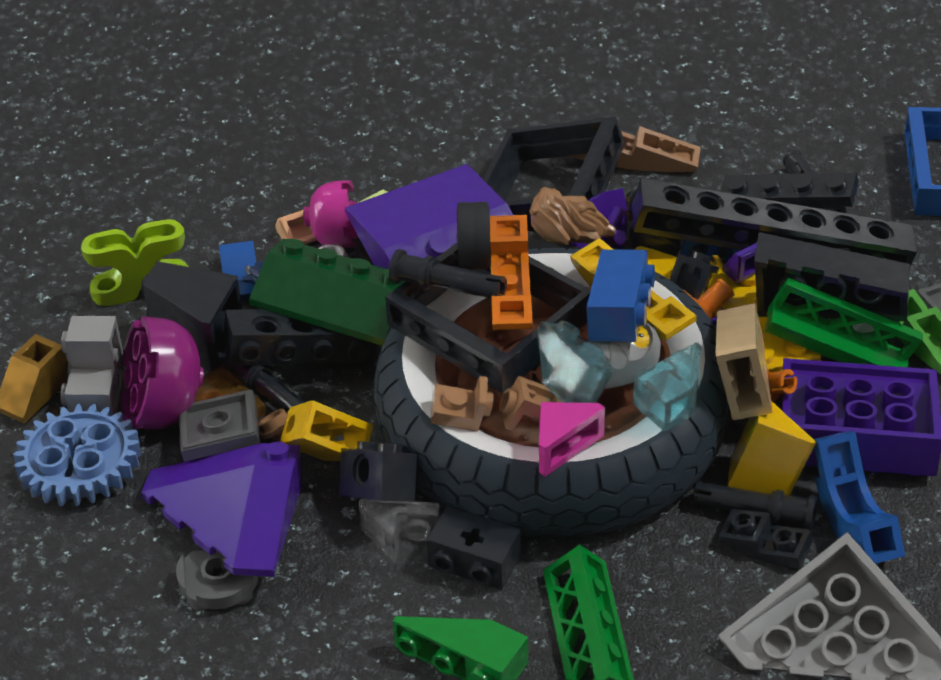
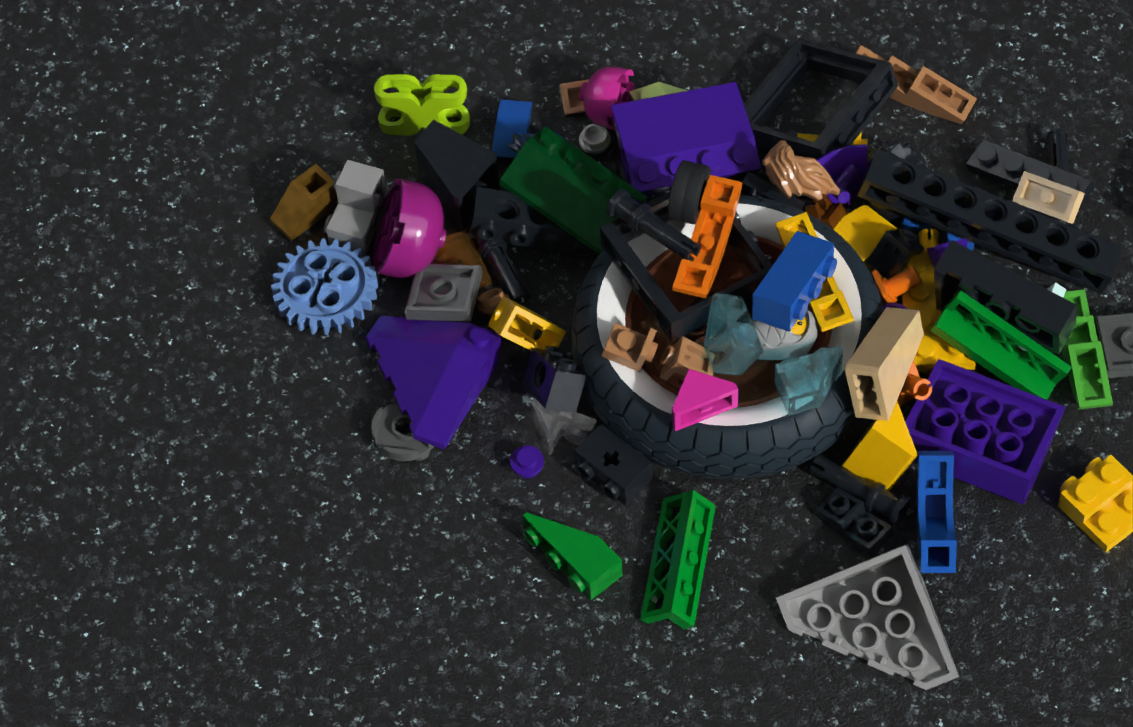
camera: 20 degrees right, 15 degrees up
none -> dark purple plate [510,445,544,479]
none -> tan plate [1012,171,1085,224]

